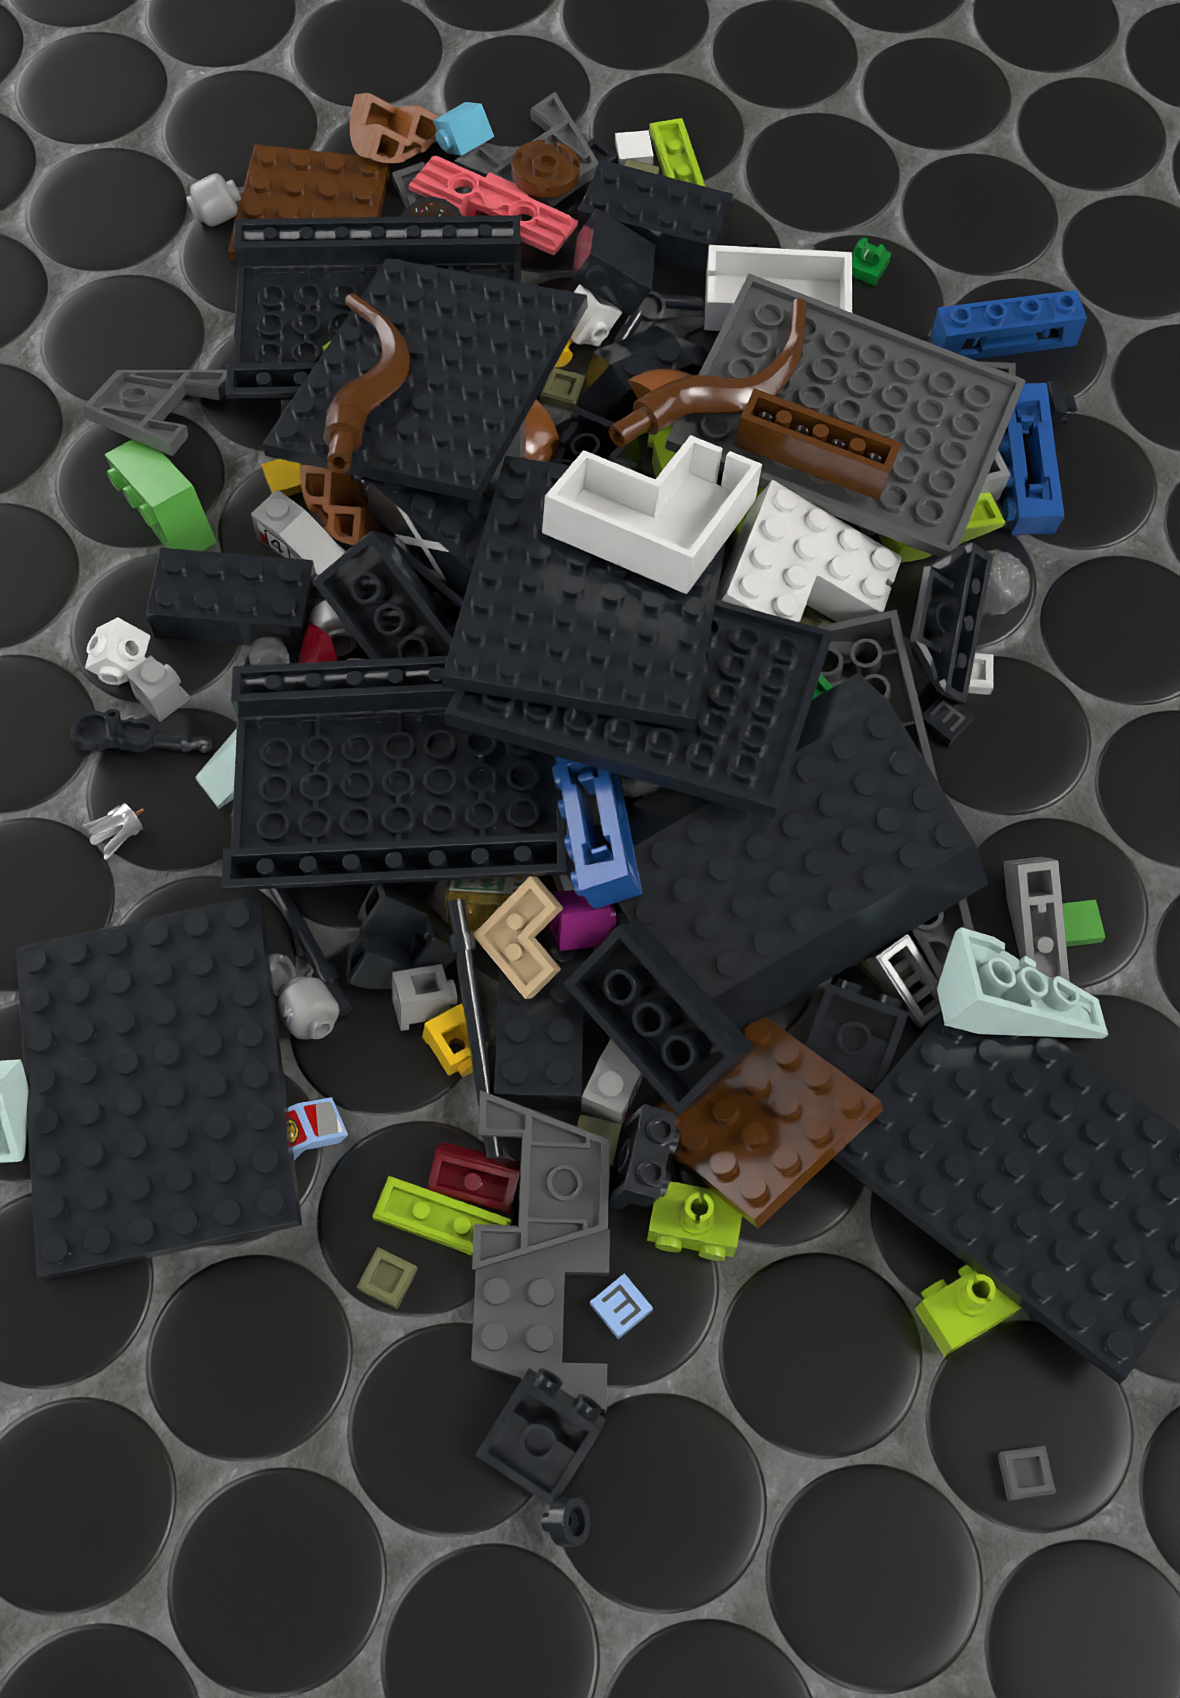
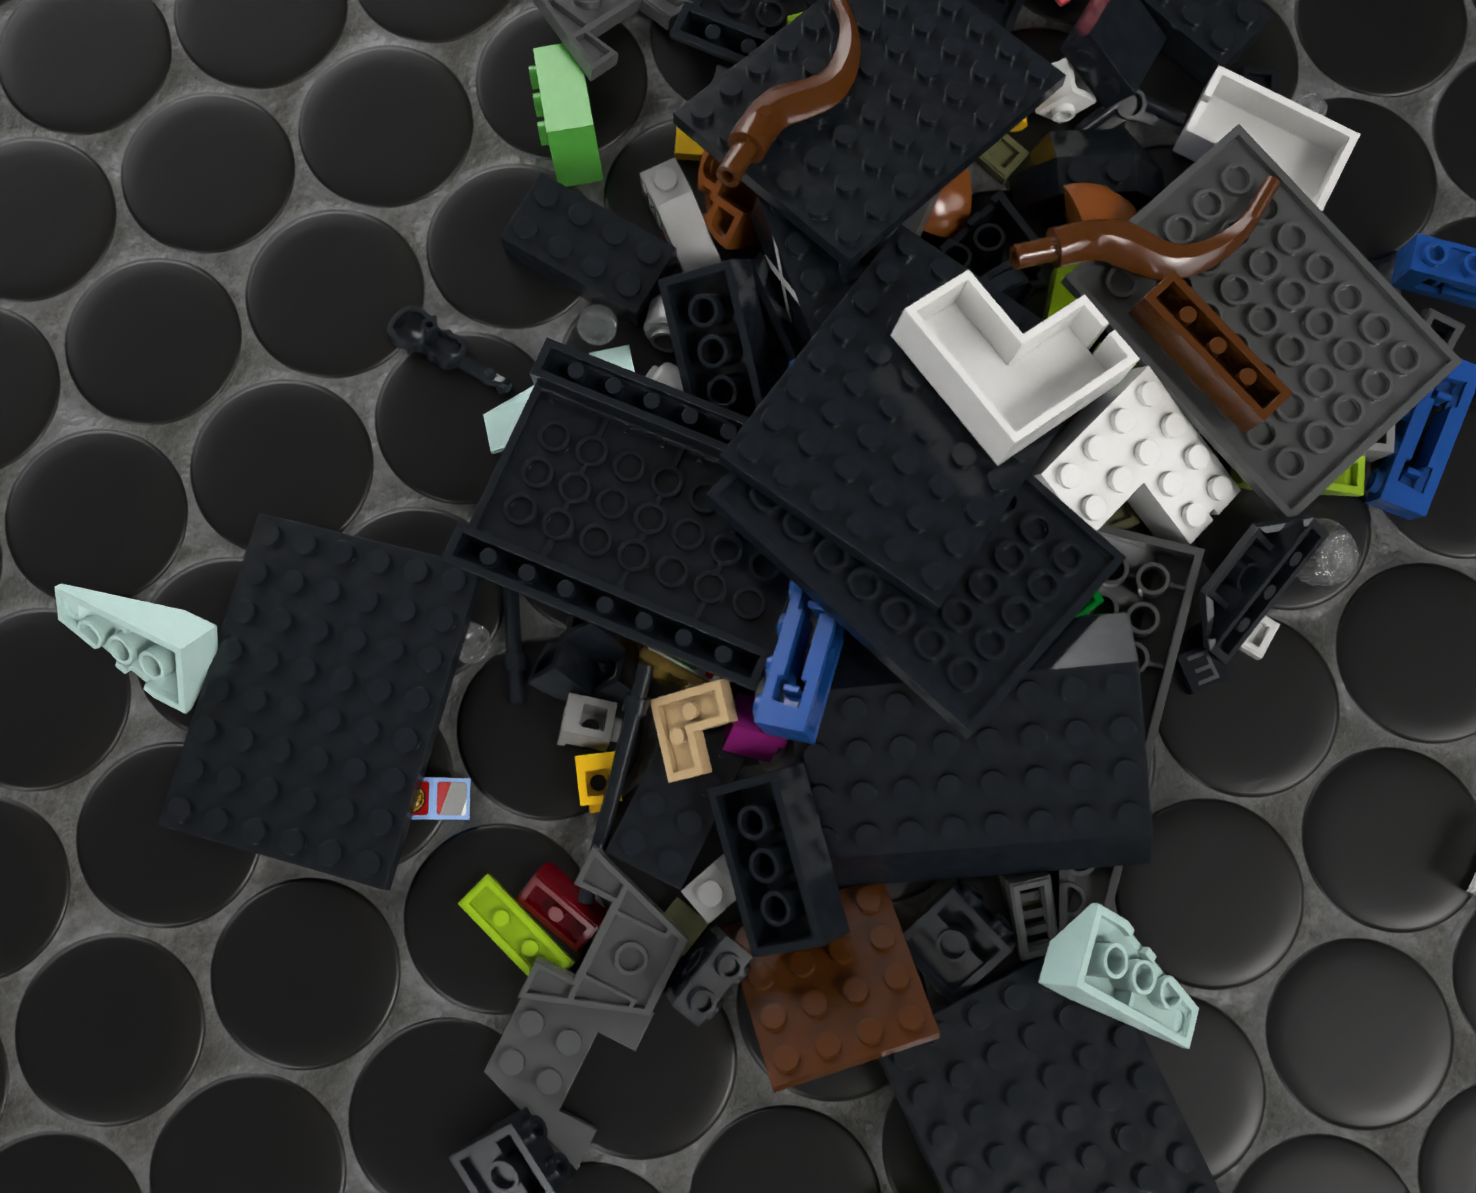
camera: 25 degrees right, 15 degrees up
flat silver piece [81,803,144,860] -> none
white brick [85,618,150,686] -> none
light grey brick [126,656,190,722] -> none
light grey head [276,976,339,1040] -> none
dark red slope [298,623,338,663] -> none
olive tile [357,1247,418,1309] -> none
light blue tile [590,1273,653,1339] -> none
lime brick [647,1181,742,1261] -> none
green tile [852,237,891,286] -> none
light grey slope [1003,857,1070,982] -> none
bright green tile [1062,900,1105,947] -> none

